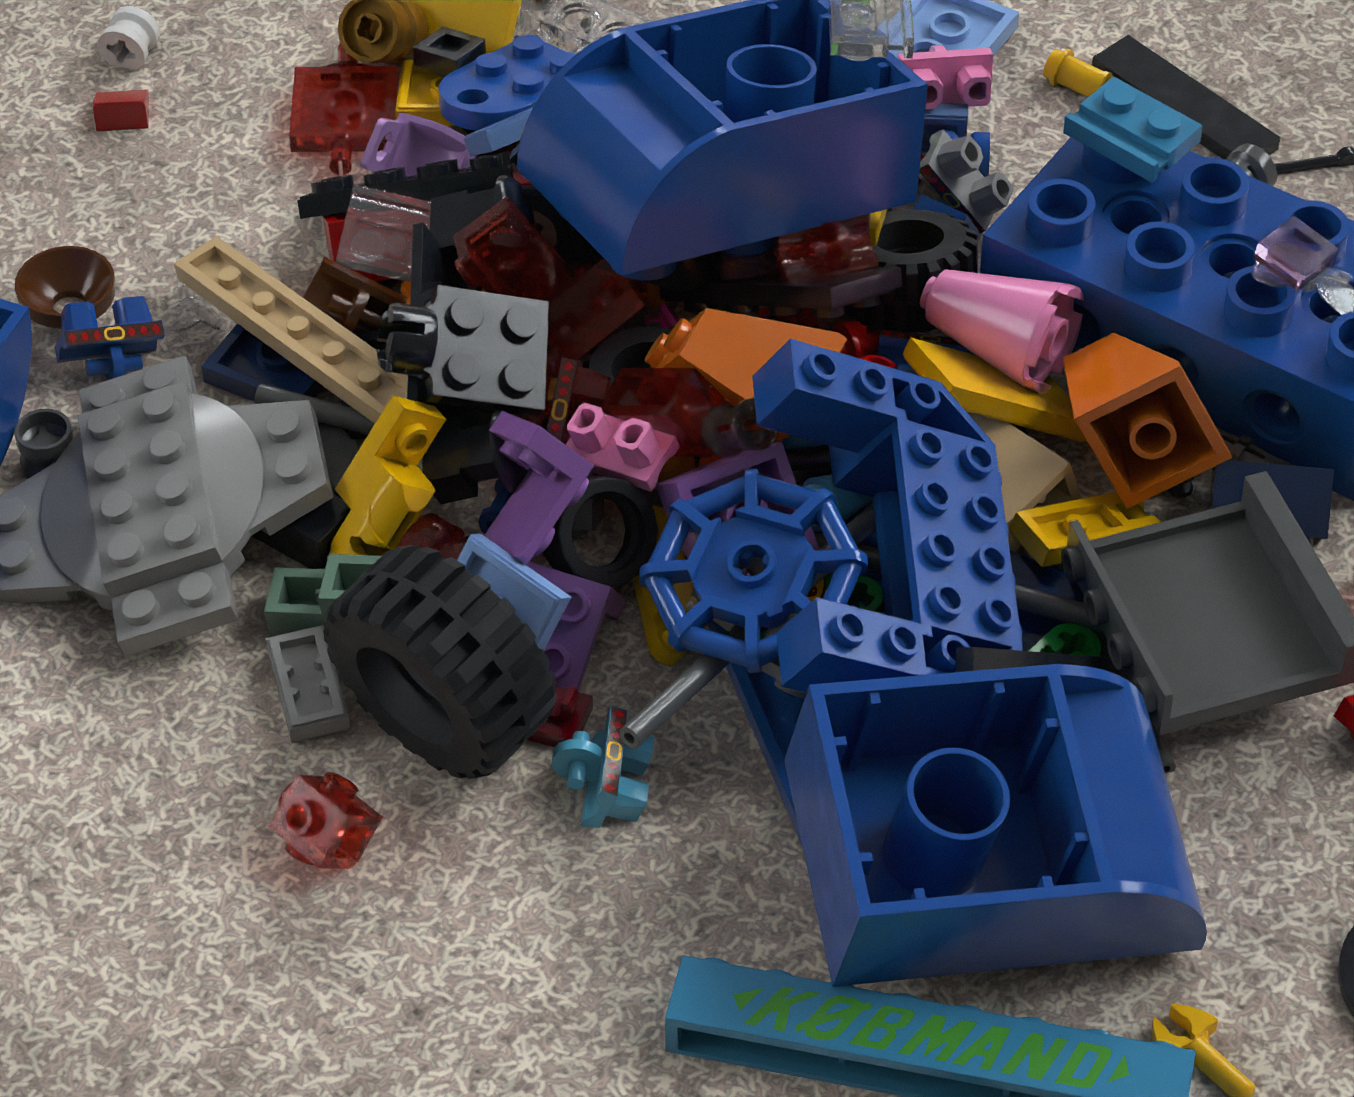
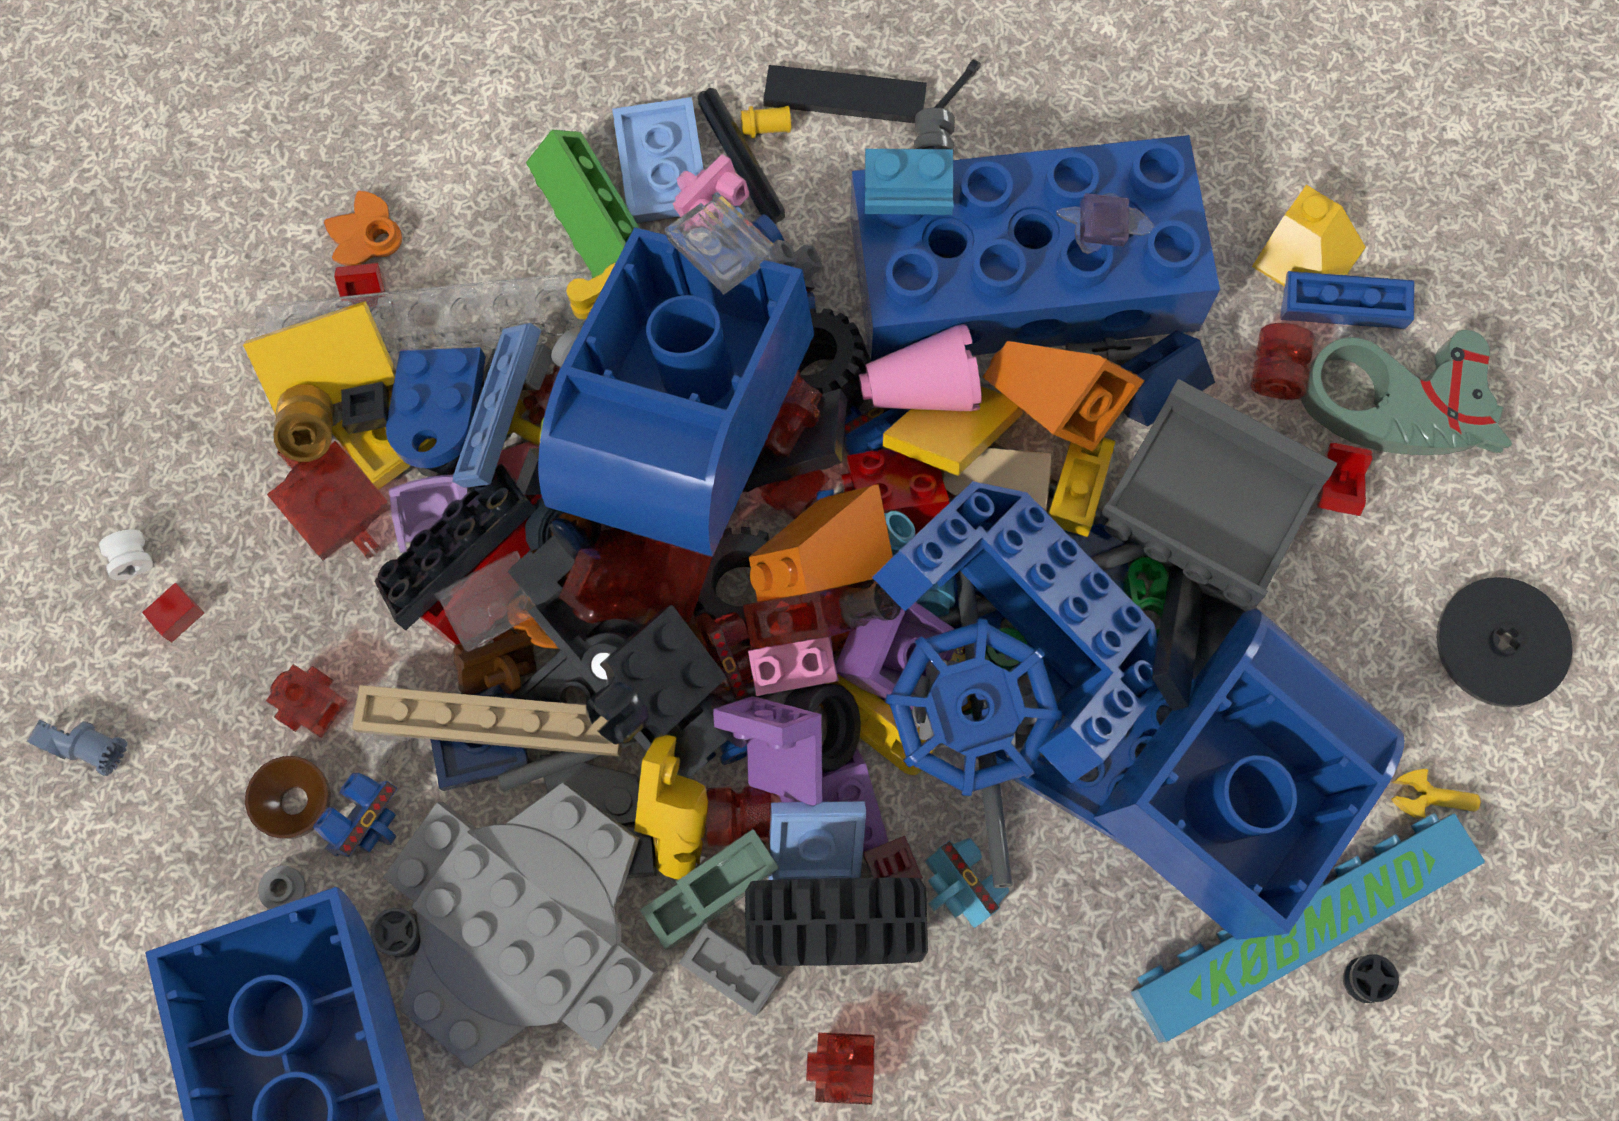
camera: 40 degrees left, 25 degrees up
none -> clear red brick [266,664,348,738]
none -> black axle [697,88,785,224]

